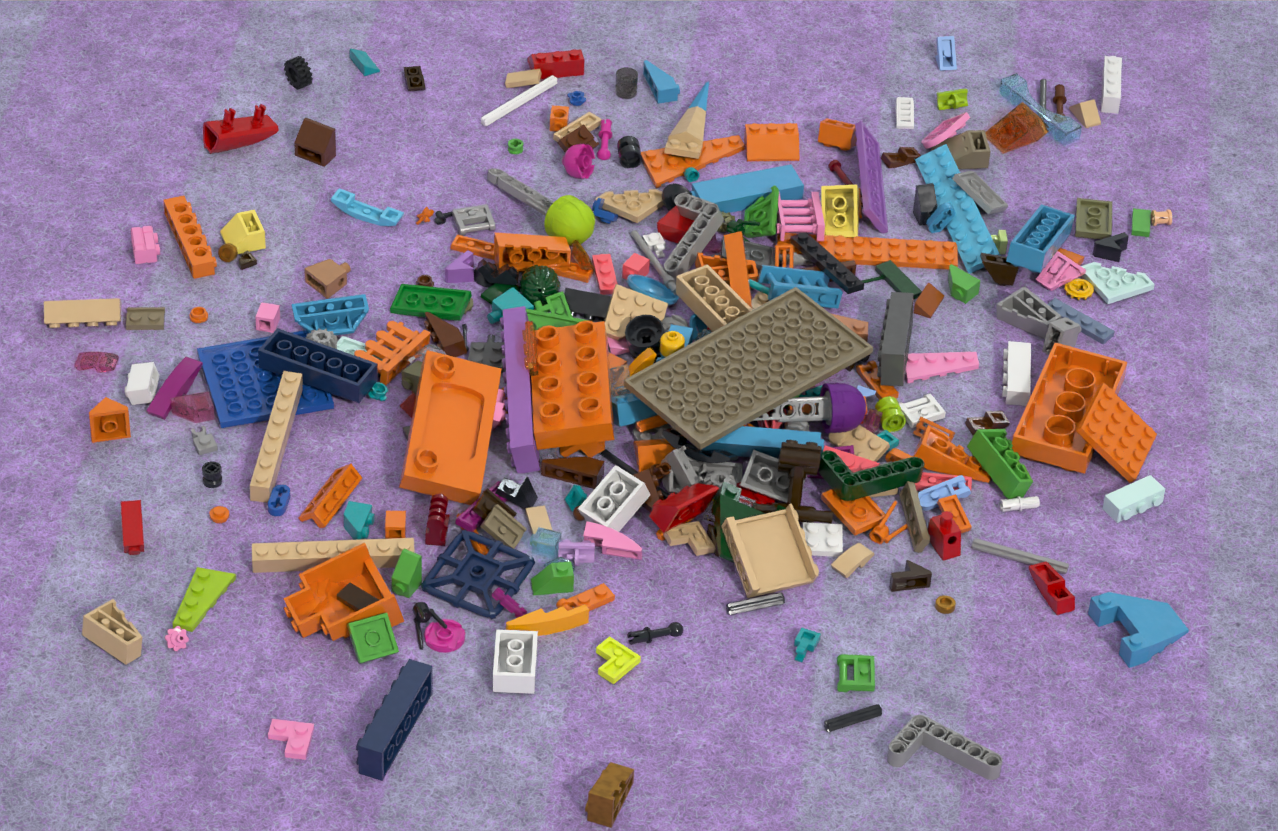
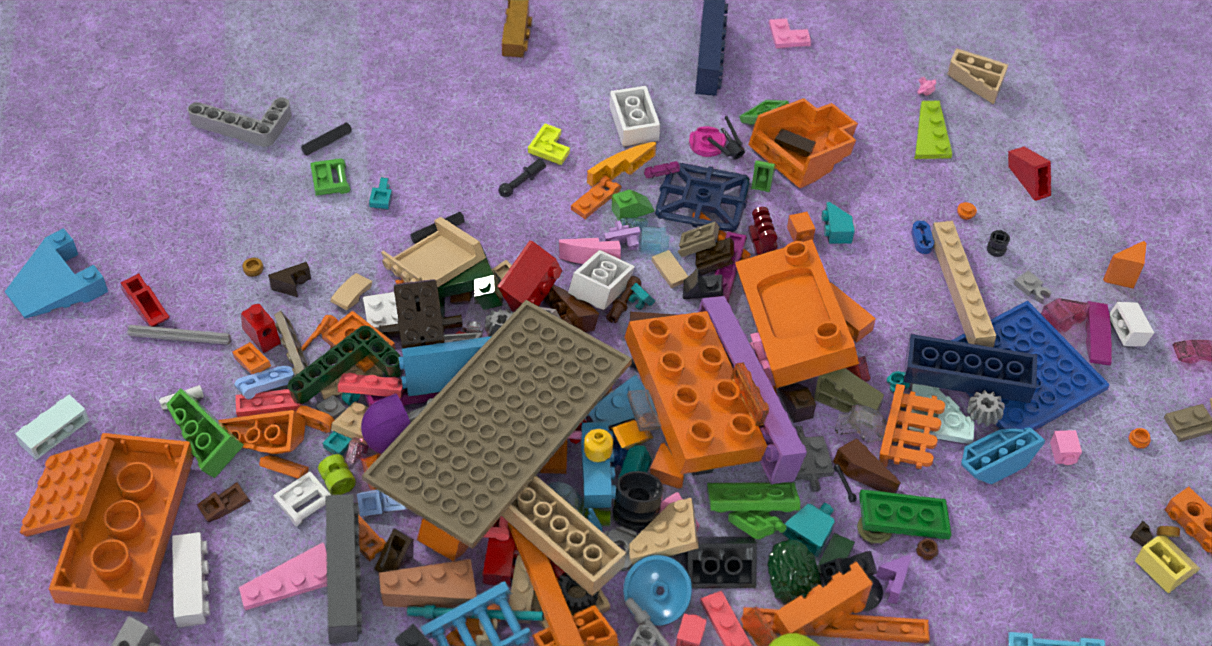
camera: 165 degrees right, 10 degrees up
tan brick [252,538,415,573] -> none
orange fence [298,463,362,528] -> none
medium nougat torso [304,259,351,299] -> none
none -> orange slope [830,282,876,343]

